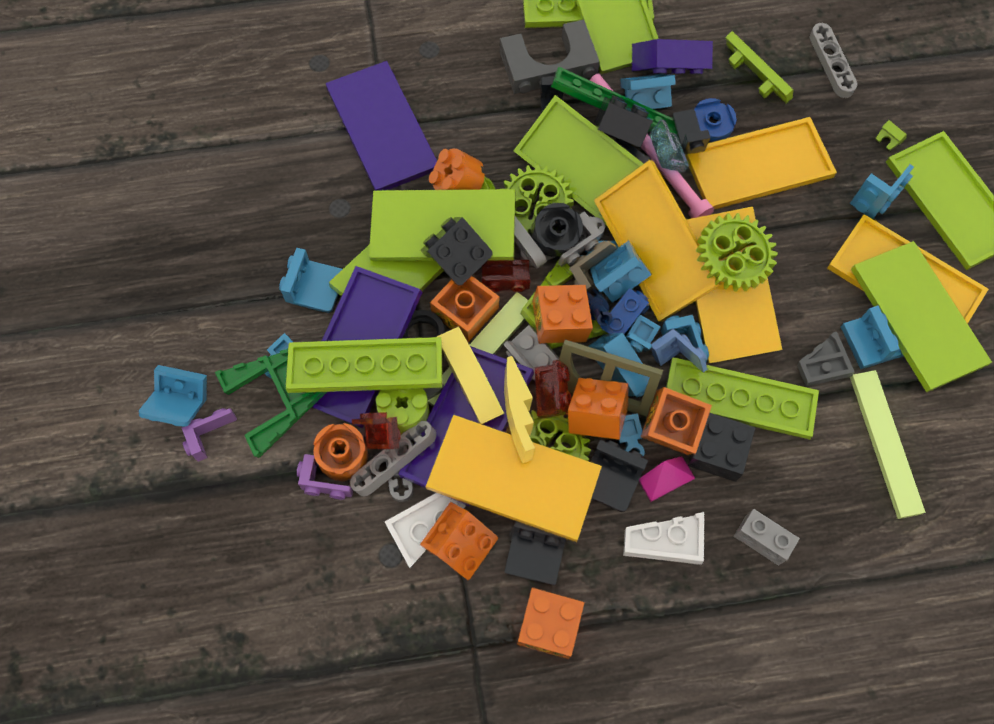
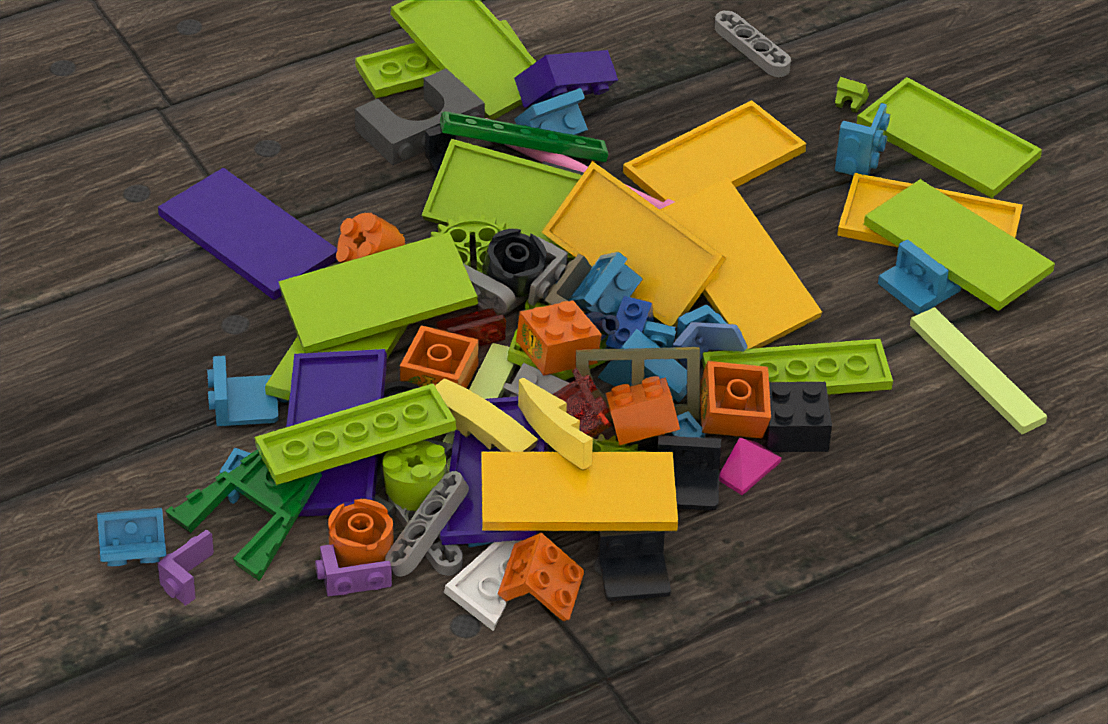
camera: 20 degrees left, 25 degrees down
clear red bracket [351,412,401,449] -> none
black bracket [421,217,493,285] -> none
orange brick [517,588,584,659] -> none
black brick [594,95,653,148] -> none
white wing [623,512,704,565] -> none
clear light blue bracket [649,119,689,172] -> none
black bracket [672,109,710,155] -> none
blue plate [694,98,737,142] -> none
lime gear [696,213,778,292] -> none
lime hinge [725,31,793,103] -> none
light grey brick [734,509,800,566] -> none
dark grey wing [797,331,855,387] -> none

